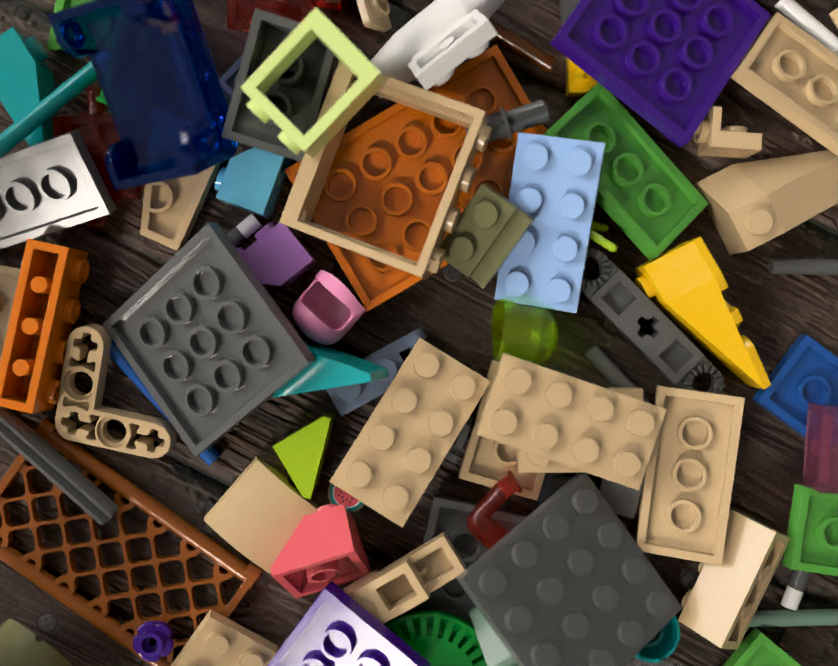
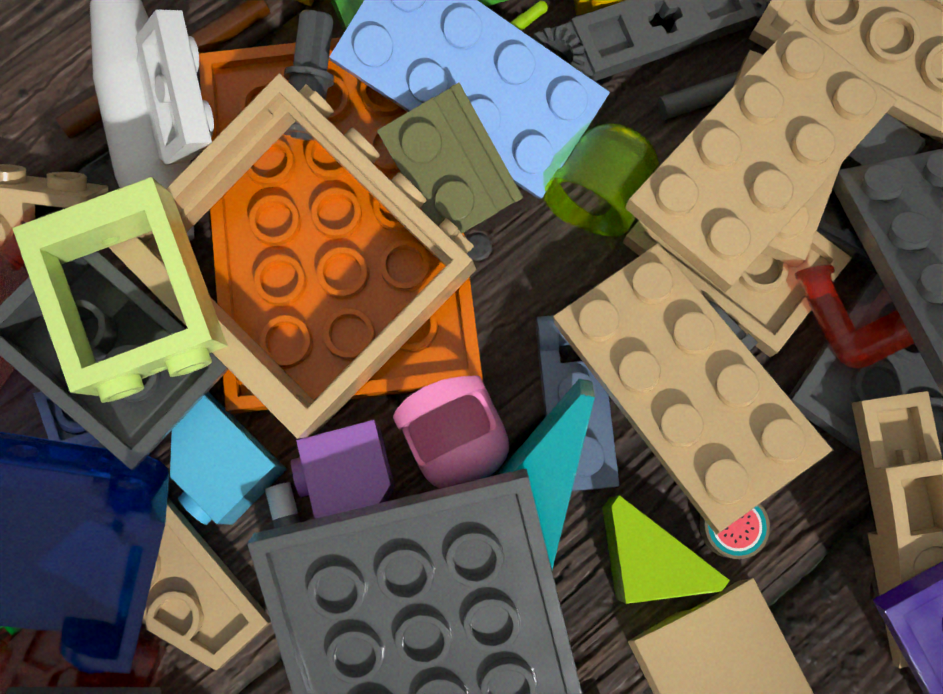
camera: 65 degrees left, 10 degrees down
coral slope [270,504,372,599] -> none

